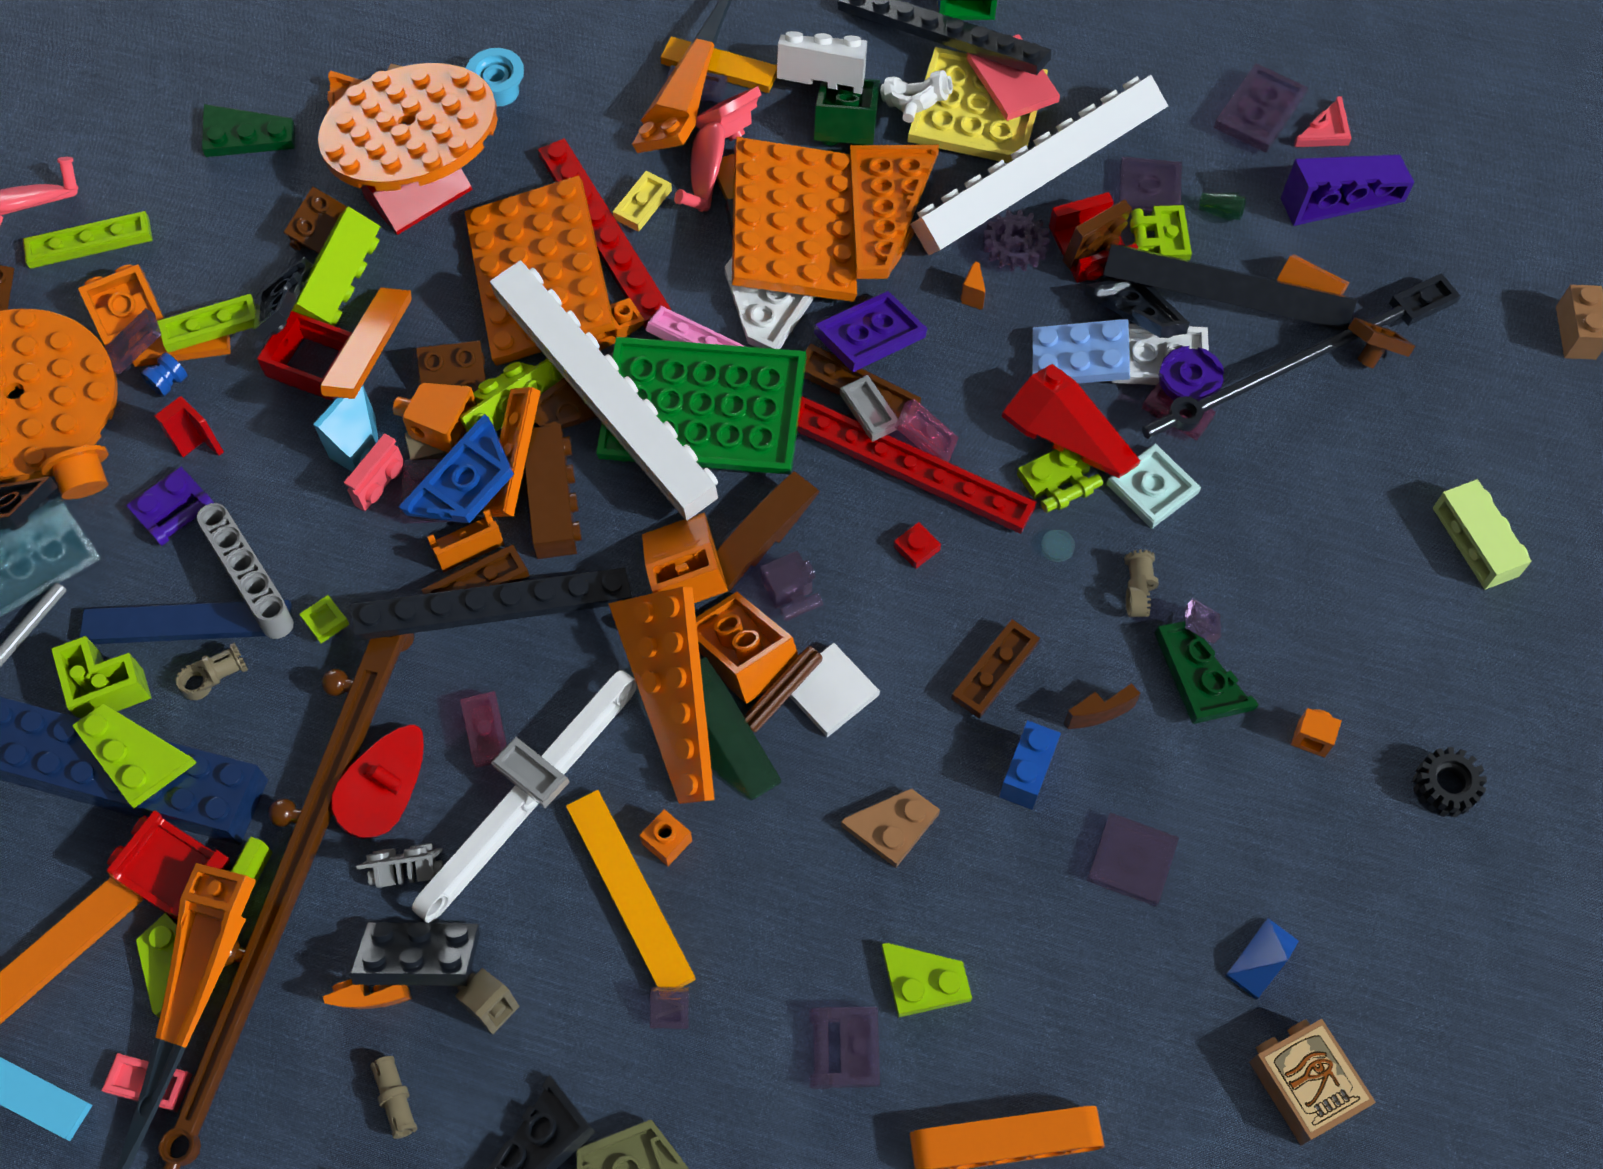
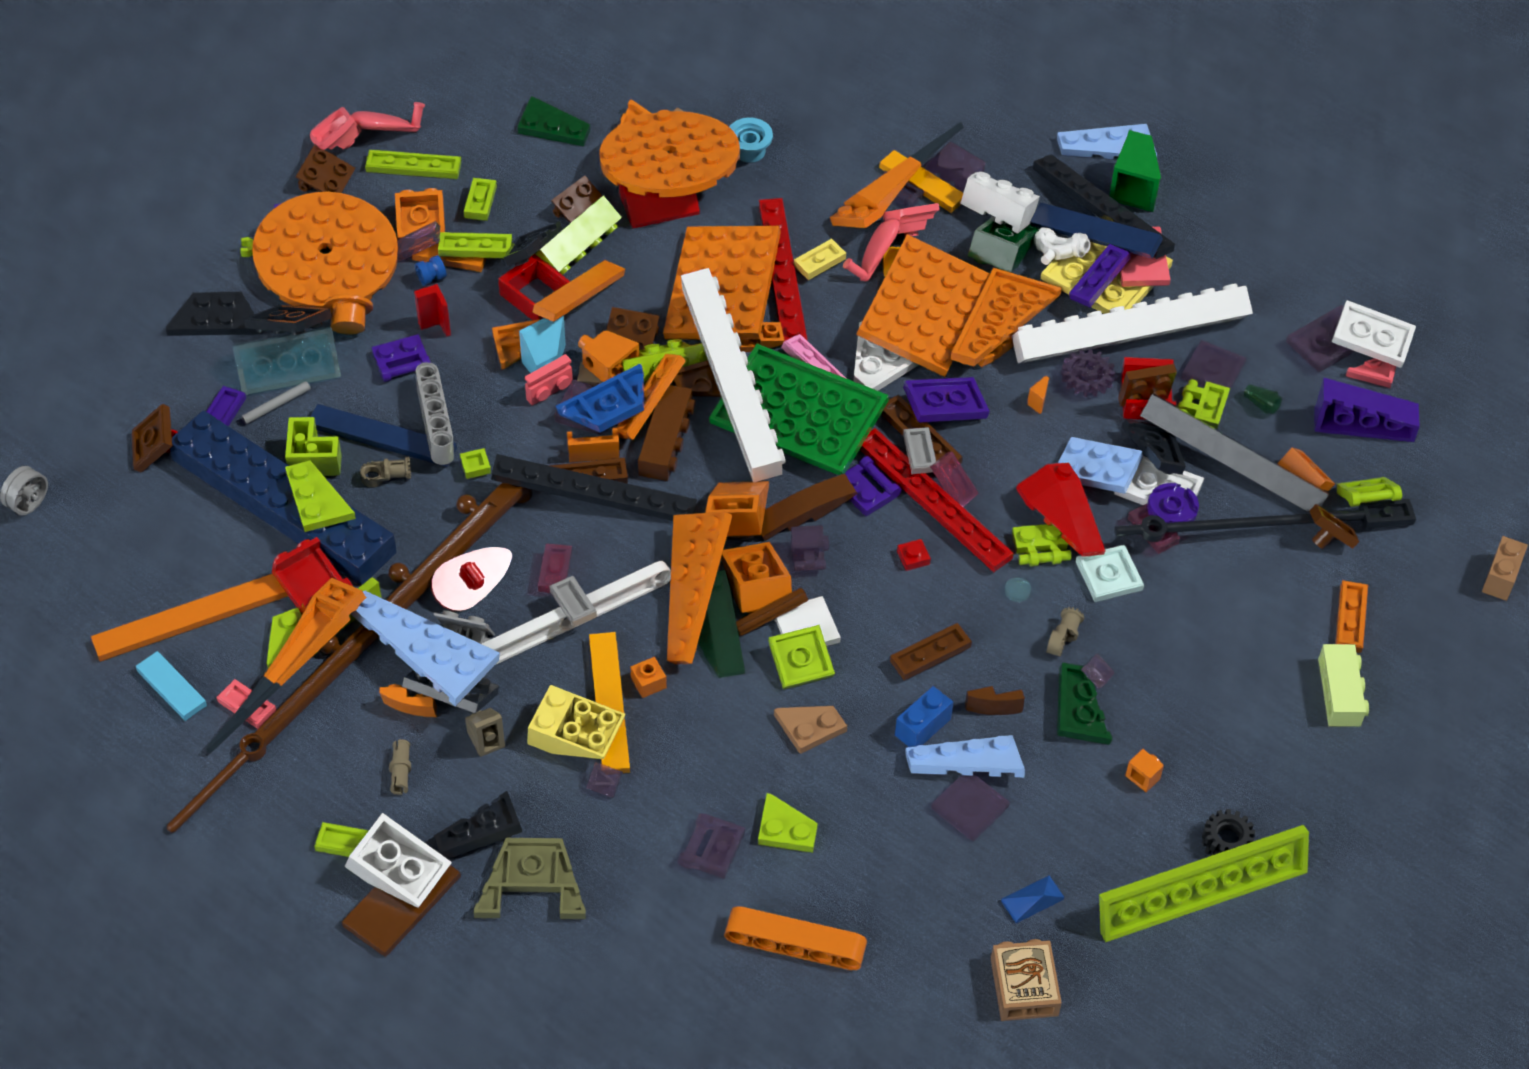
camera: 20 degrees right, 10 degrees down
none -> light blue wing [351,590,500,706]
none -> lime plate [464,178,497,221]
none -> orange wing [492,319,540,369]
none -> light yellow slope [527,685,625,759]
none -> lime tile [768,625,835,690]
none -> dark purple plate [845,456,902,517]
none -> light blue wing [906,735,1025,778]
none -> clear purple piece [926,141,985,193]
none -> dark blue tile [1030,202,1163,259]
none -> dark purple plate [1069,244,1131,308]
none -> lime plate [1099,825,1309,943]
none -> white plate [1332,300,1416,368]
none -> orange tile [1335,580,1368,653]
none -> lime plate [1336,477,1402,507]

